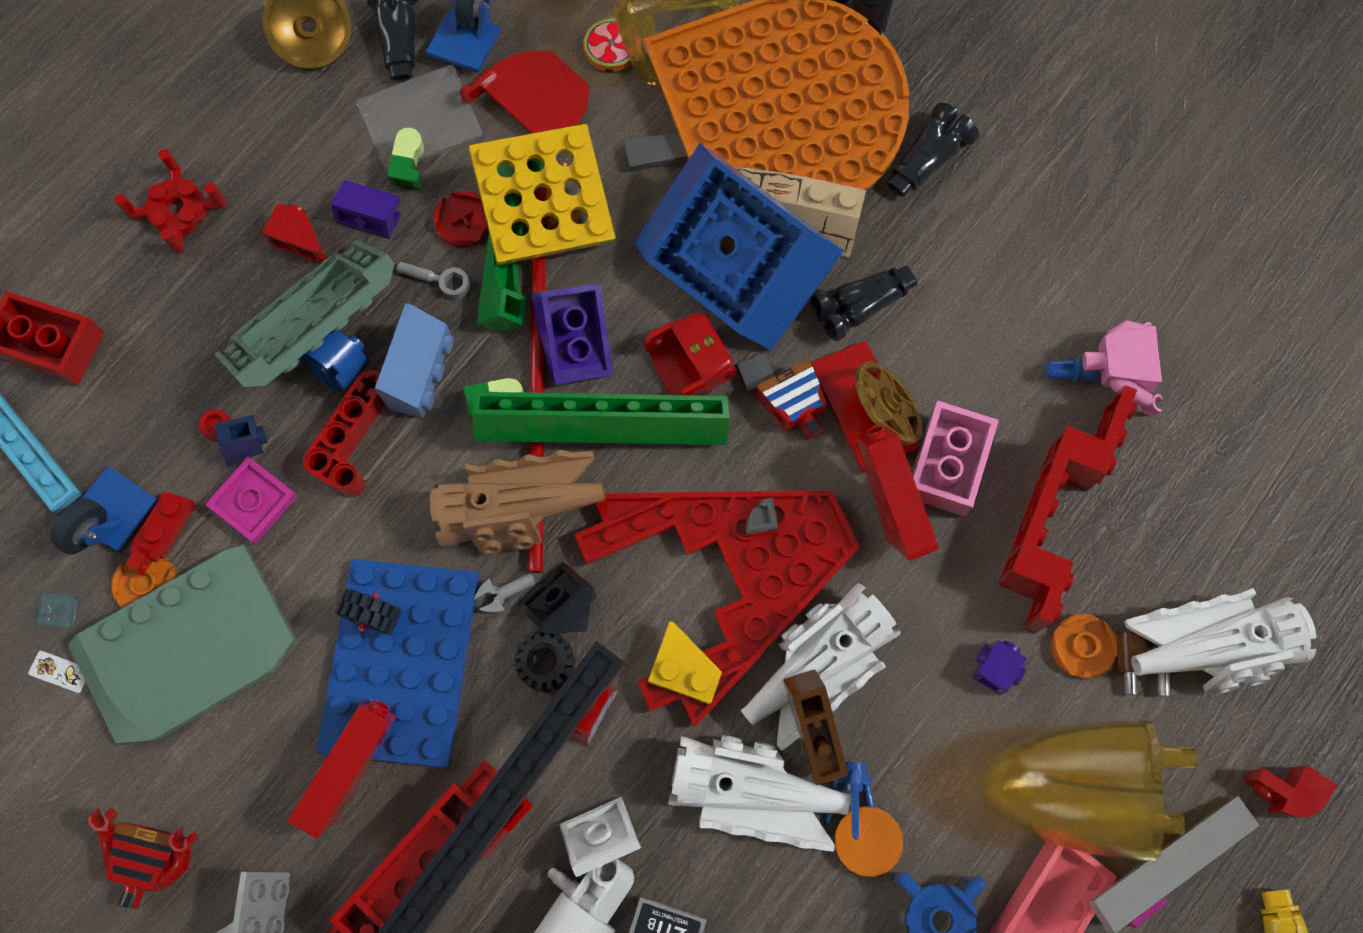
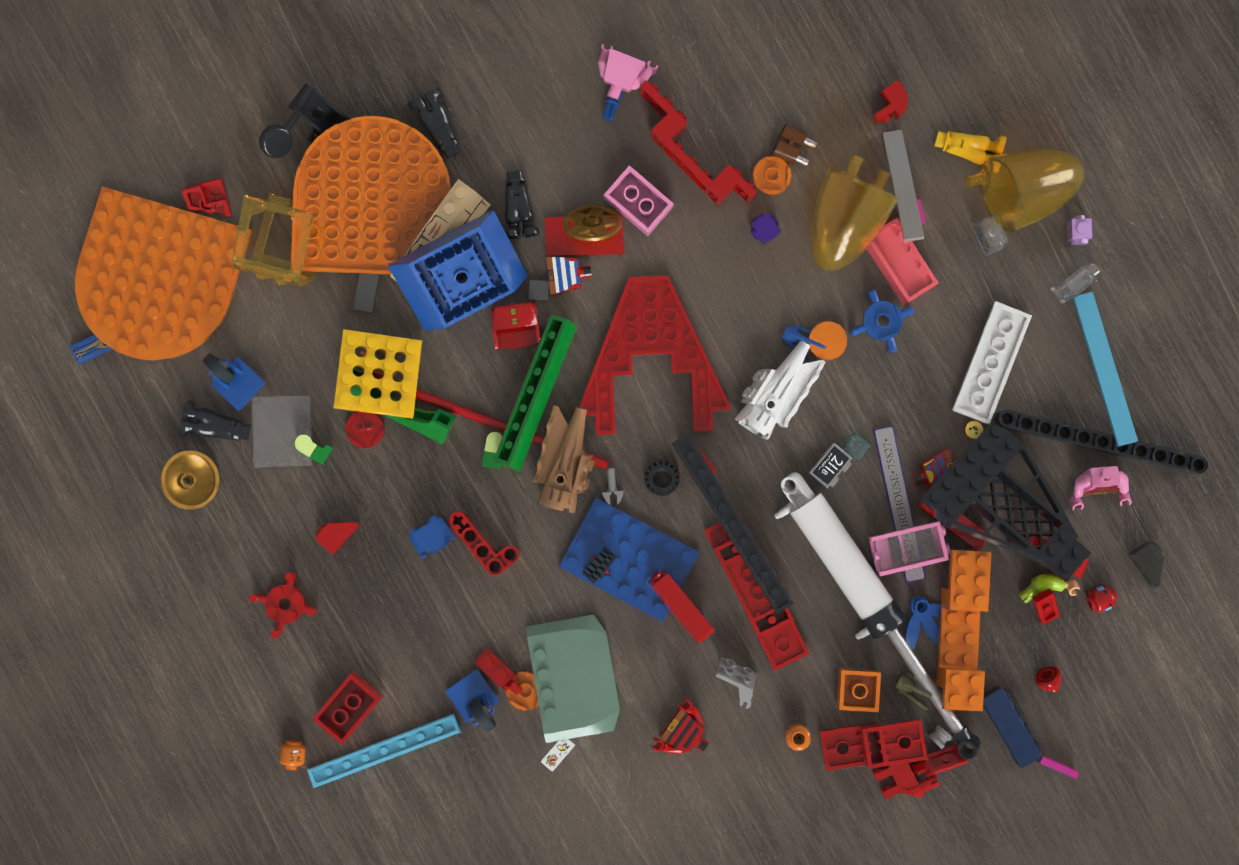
camera: 70 degrees left, 15 degrees up
clear light blue tile [36,593,79,628] -> none
red tile [199,409,232,442] -> none
dark pink plate [205,457,298,544] -> none
sand green slope [214,240,395,387] -> none
dark blue brick [215,415,268,467] -> none
dark purple hinge [330,180,401,239] -> none
medium blue slope [375,303,454,418] -> none
light grey piece [397,262,470,300] -> none
red piece [460,50,589,134] -> none
black slope [516,562,597,633] -> none
dark purple slope [532,283,613,385] -> none
white tile [560,797,641,877] -> none
tile [583,18,640,72] -> none
yellow wing [648,621,722,705] -> none
white piece [741,583,901,751] -> none
dark grey tile [746,497,778,536] -> none
reddish brown slope [783,669,848,785] -> none
red slope [856,426,939,561] -> none
white piece [1124,588,1317,693] -> none

